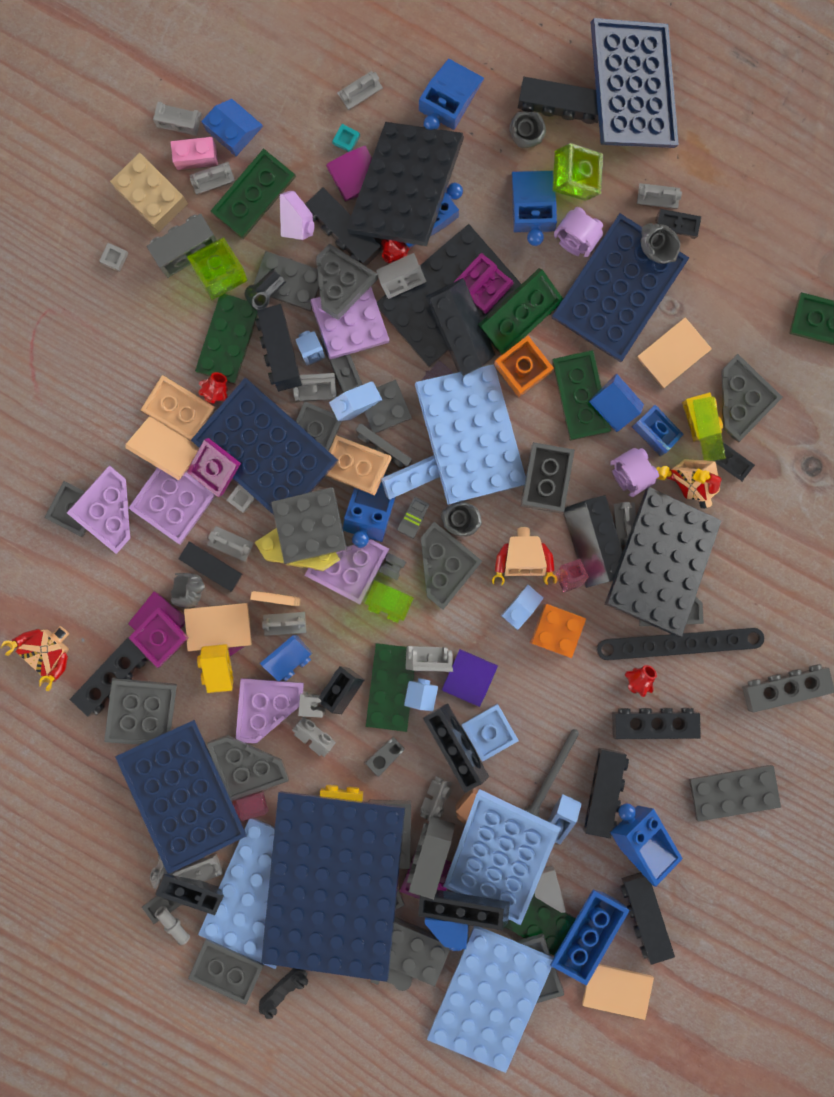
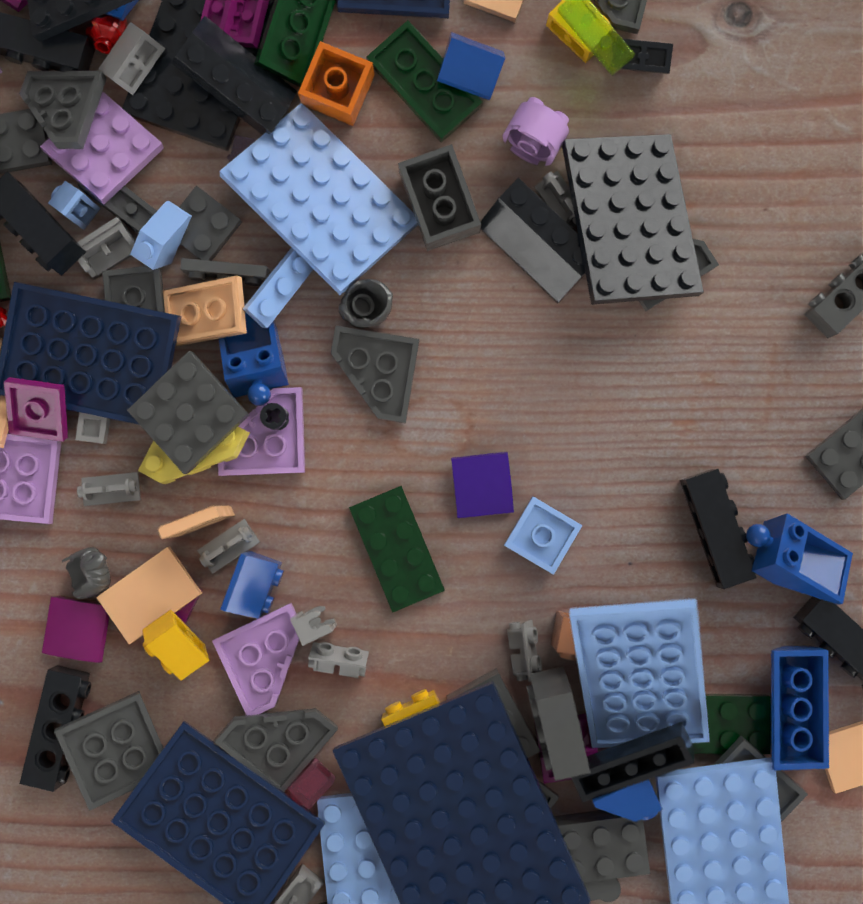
camera: 30 degrees left, 0 degrees up
magenta plate [129,608,189,668] -> none
black tile [178,541,243,592] -> none
black brick [319,666,365,715] -> none
dark grey leg [364,736,405,777] -> none
clear neon green brick [365,580,414,623] -> none
dark grey wheel [379,553,406,580] -> none
dark grey leg [397,497,430,539] -> none
light blue brick [404,678,438,711] -> none
light grey hinge [406,646,453,672] -> none
black brick [423,703,489,793] -> none
light nougat torso [492,527,557,586] -> none
light blue slope [500,585,543,630] -> none
dark grey piece [524,729,579,817] -> none
orange brick [530,604,586,658] -> none
light grey slope [534,866,566,913] -> none
light blue slope [547,794,582,844] -> none
clear pink brick [555,559,589,592] -> none
black plate [596,628,765,660] -> none
black brick [612,708,701,739] -> none
red rock [625,665,657,697] -> none
blue slope [632,405,684,457] -> none
torso [656,459,722,509] -> none
none -> black bush [260,403,289,430]

